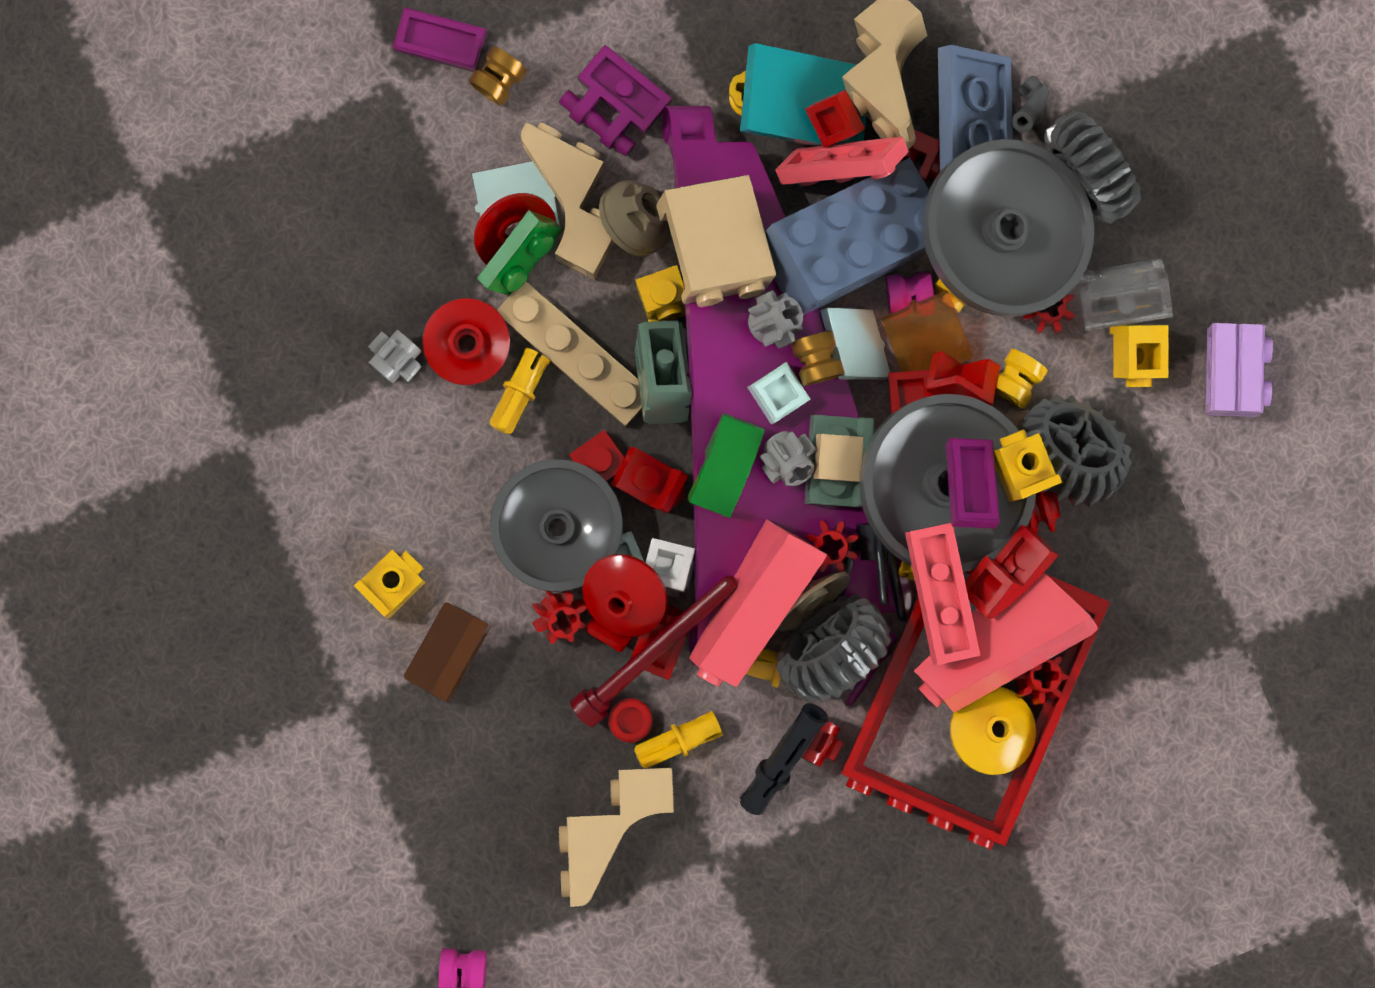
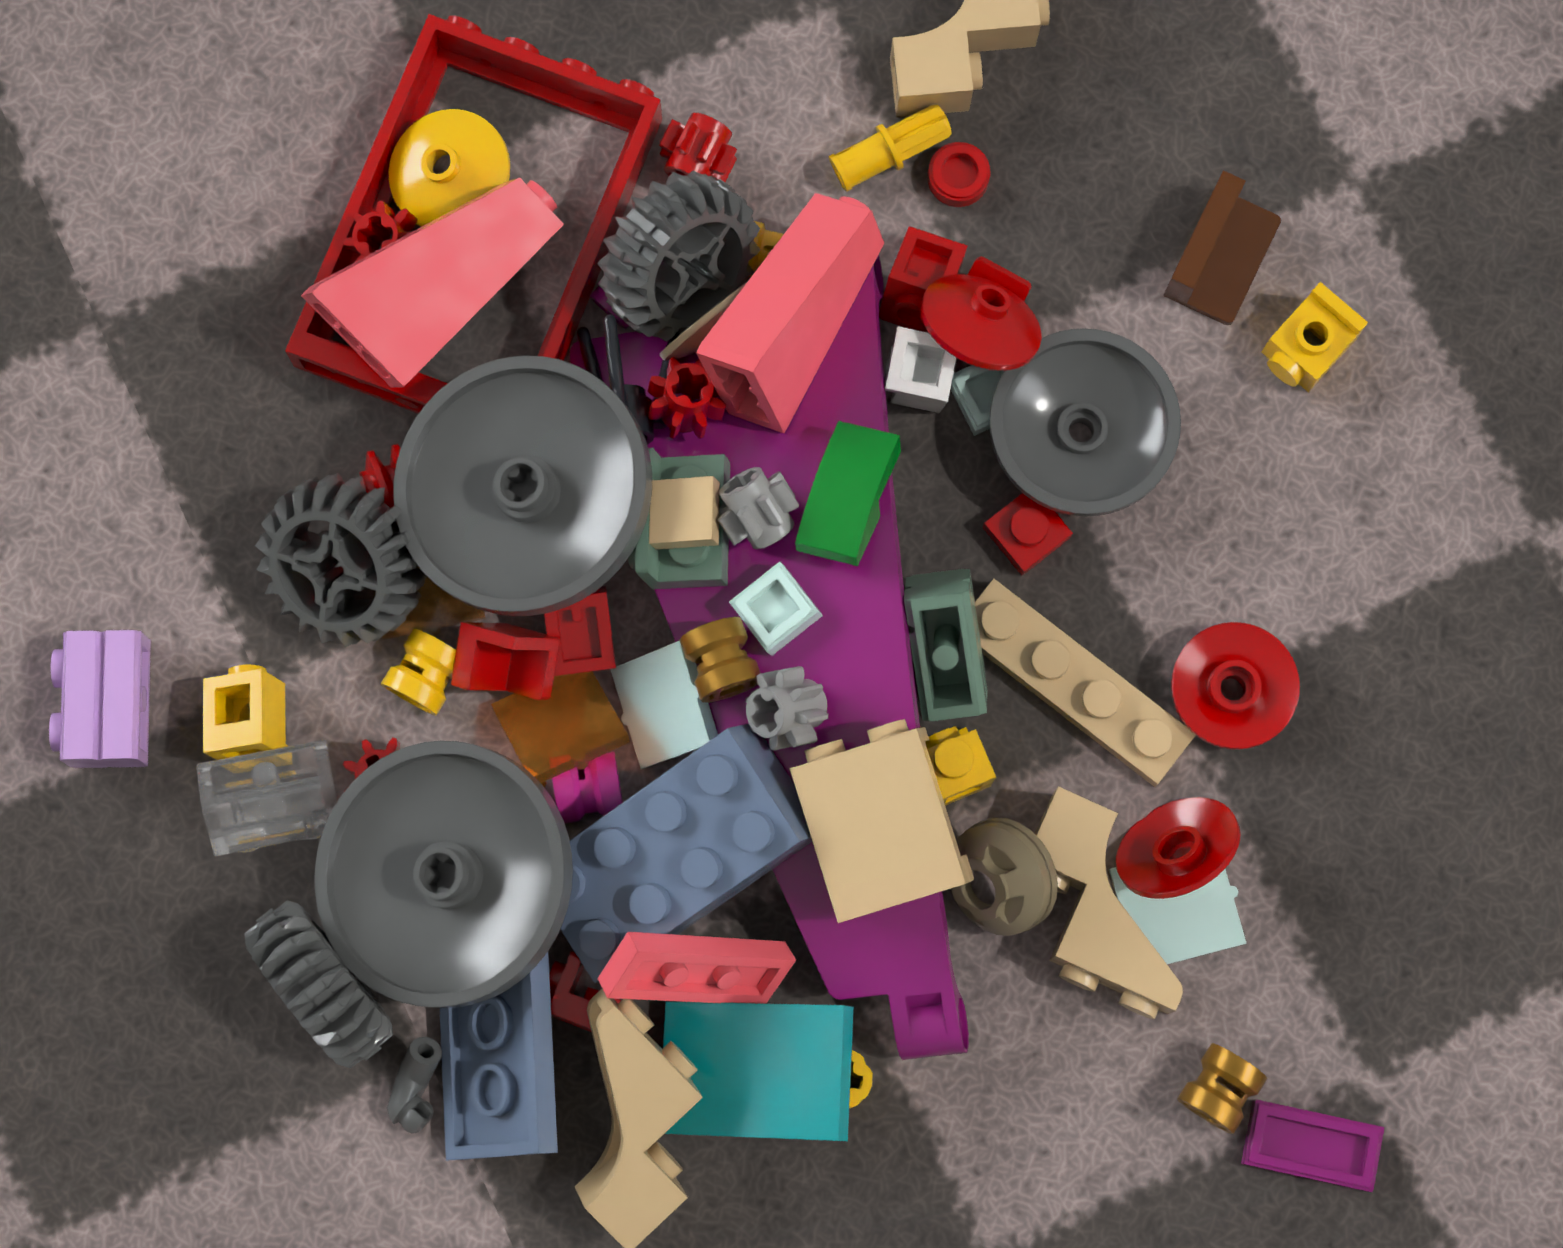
camera: 170 degrees right, 5 degrees down
light grey gear [368,330,422,384] -> none
green plate [477,210,563,296] -> none
yellow axle [489,348,550,435] -> none
red gear [532,590,587,644] -> none
magenta plate [559,45,672,157] -> none
dark red piece [570,575,738,727] -> none
red bracket [610,446,688,513] -> none
black pin [739,703,828,815] -> none
red plate [805,89,865,148] -> none
coral plate [905,523,981,665] -> none
magenta tile [945,438,1000,529] -> none
red slope [965,524,1059,619] -> none
yellow brick [994,429,1062,502] -> none

